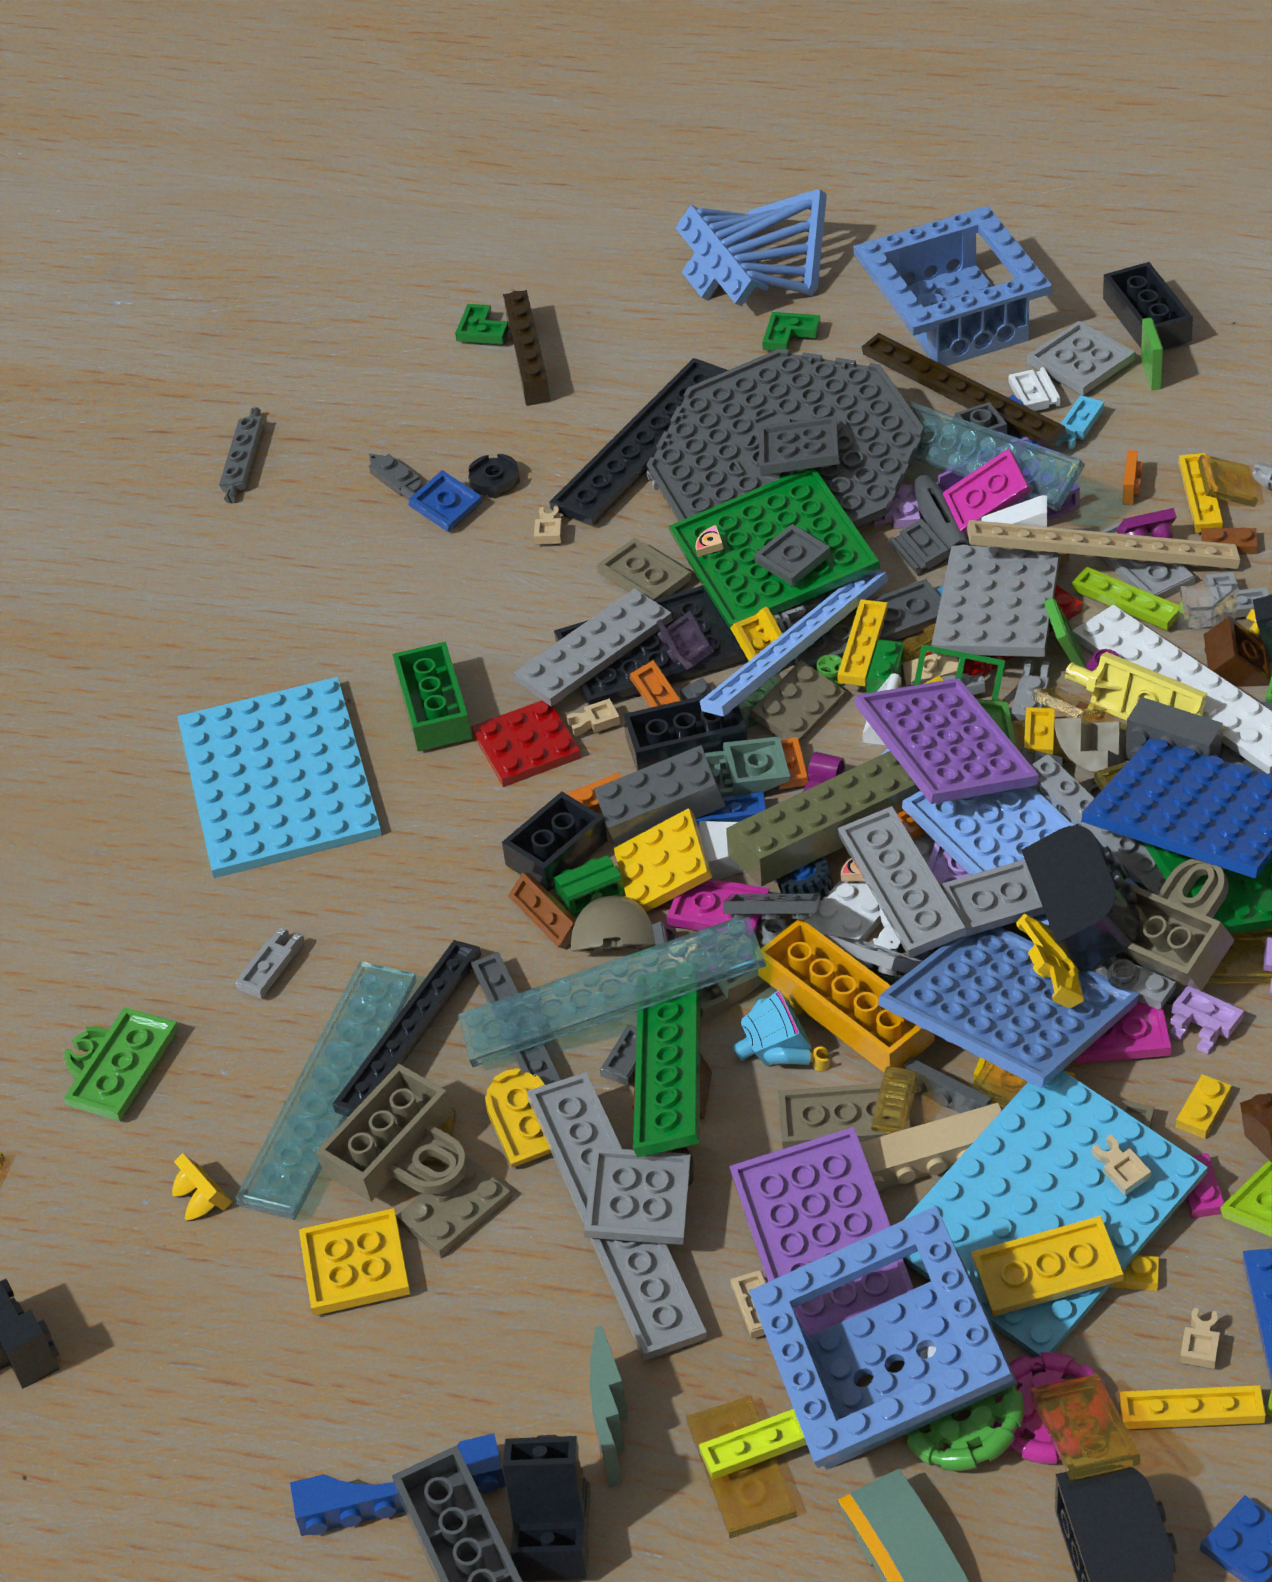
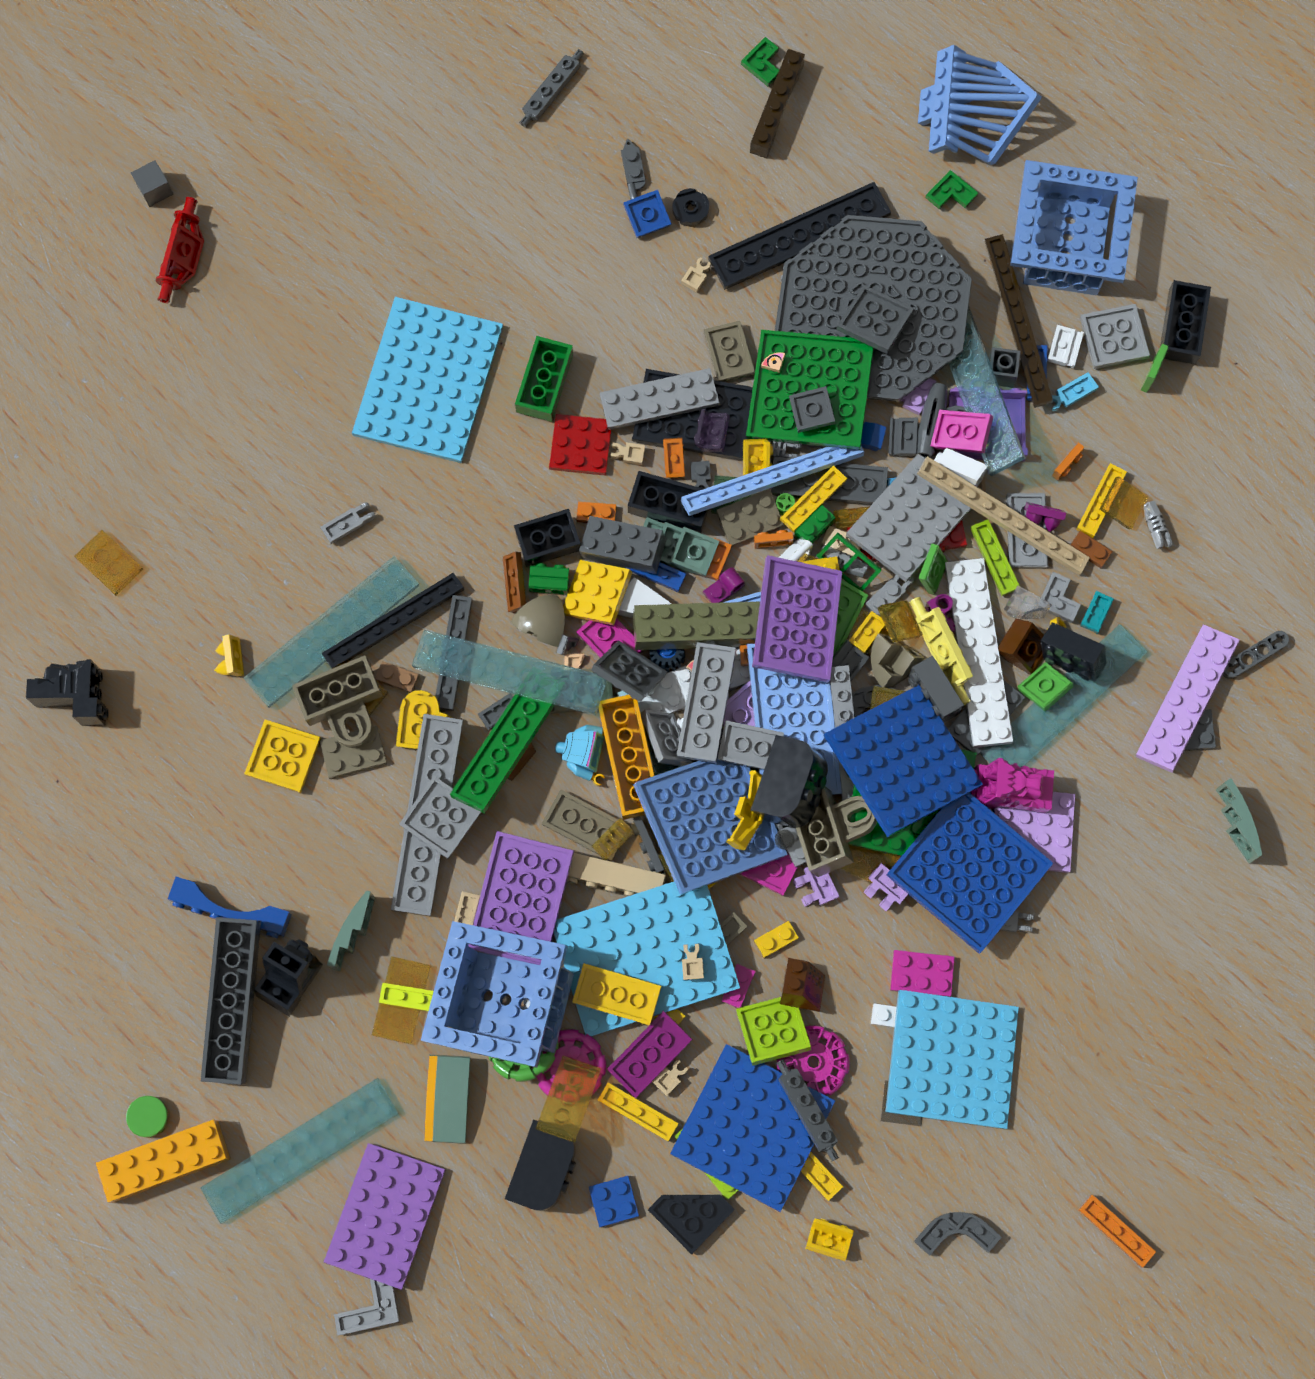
camera: 25 degrees right, 30 degrees up
bright green plate [64,1007,179,1121] -> none
none -> medium nougat plate [376,661,419,693]
none -> magenta plate [607,1011,693,1098]
none -> orange plate [753,530,793,549]
none -> blue piece [861,422,886,452]

